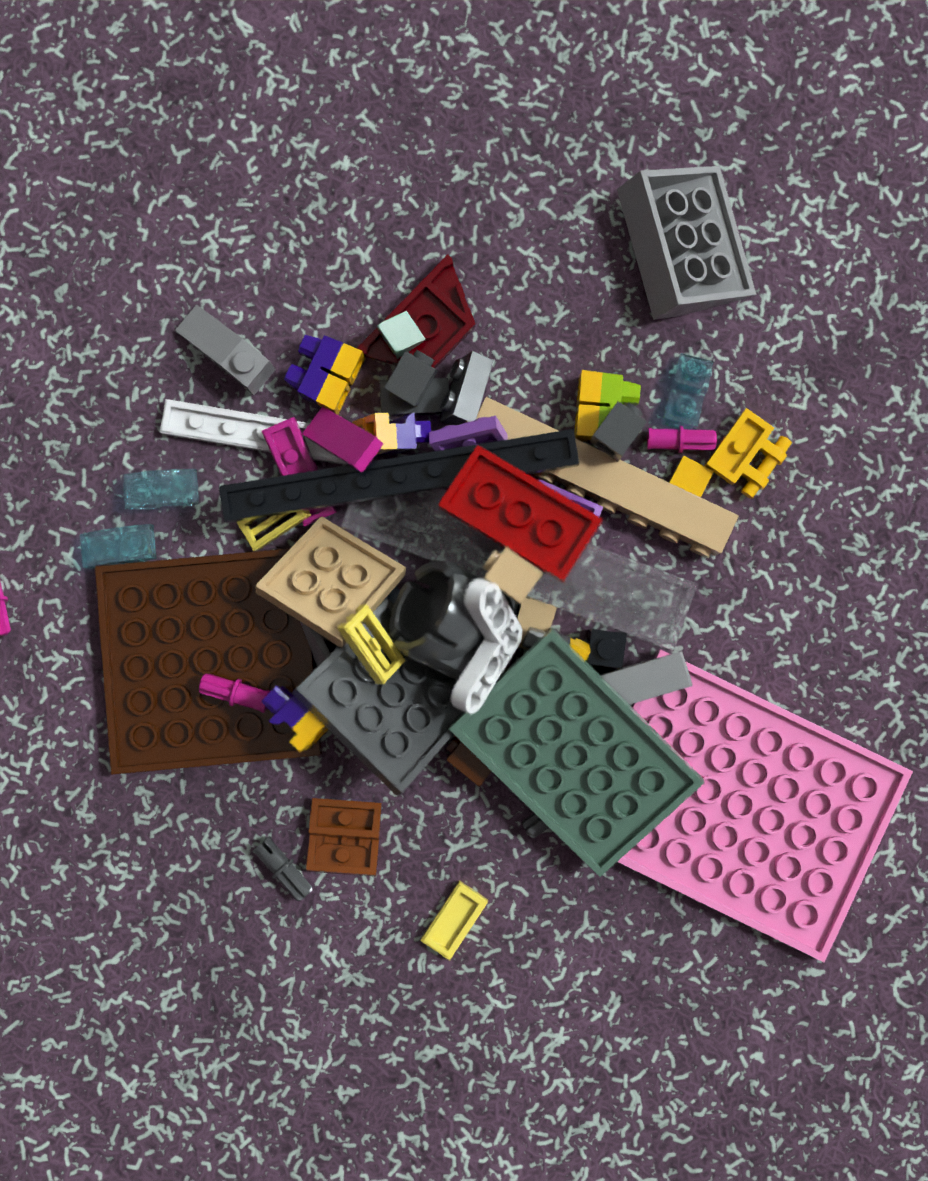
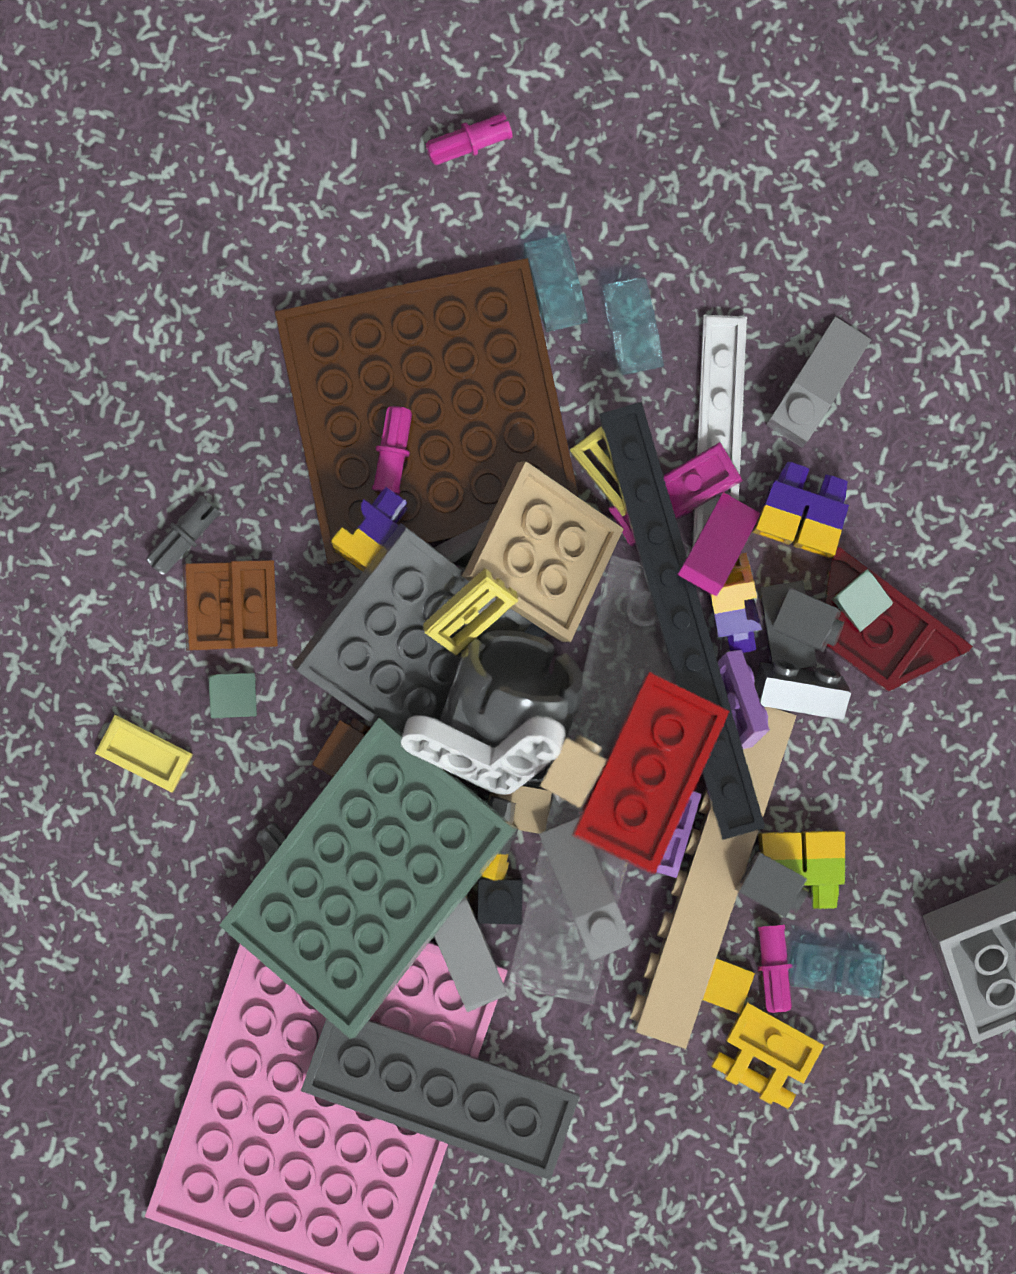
camera: 85 degrees right, 0 degrees up
none -> sand green slope [209,673,257,719]
none -> dark grey plate [301,1018,580,1180]
none -> light grey slope [539,817,633,961]

